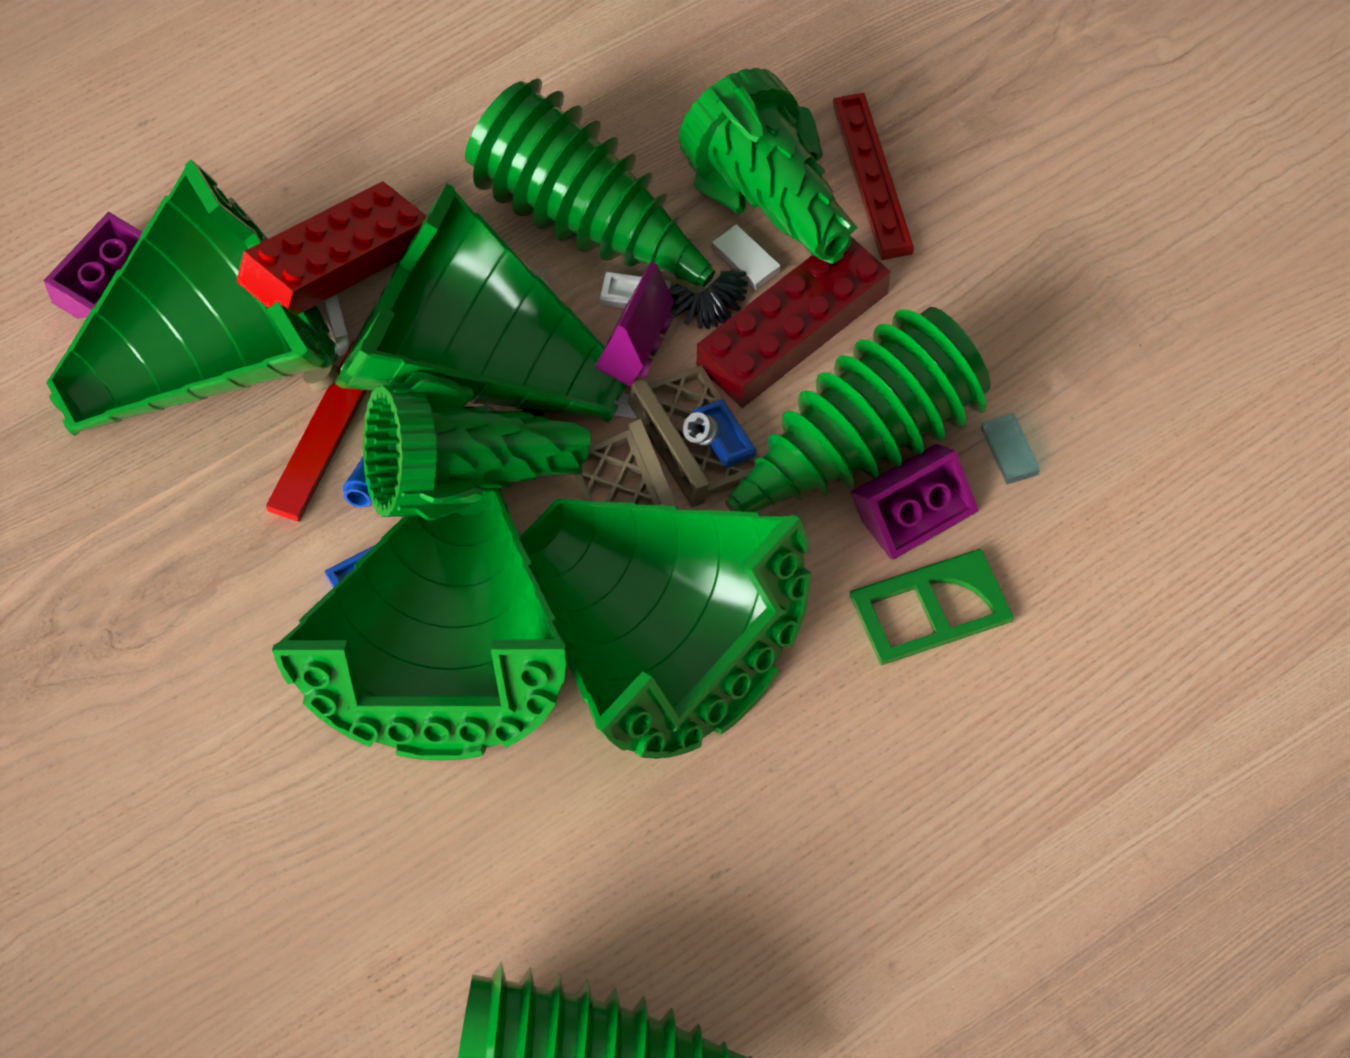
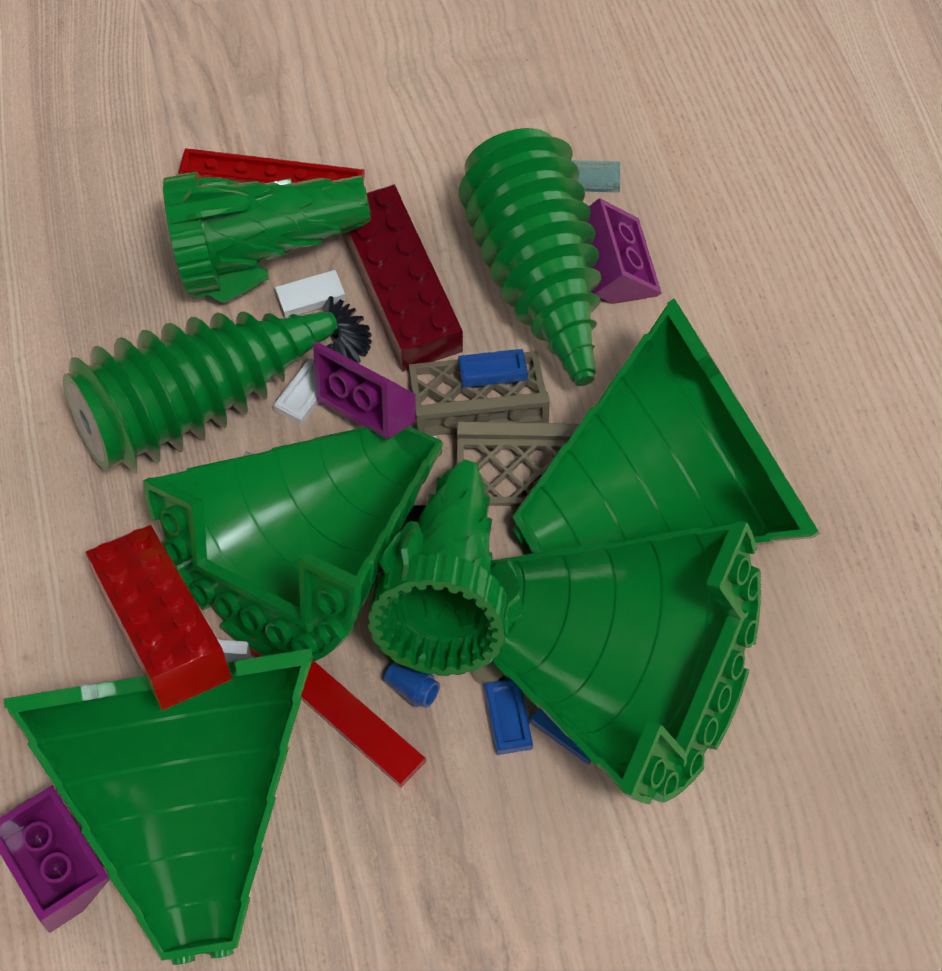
camera: 70 degrees left, 0 degrees up
light grey bush [683,412,718,446] -> none
green window [850,548,1014,666] -> none

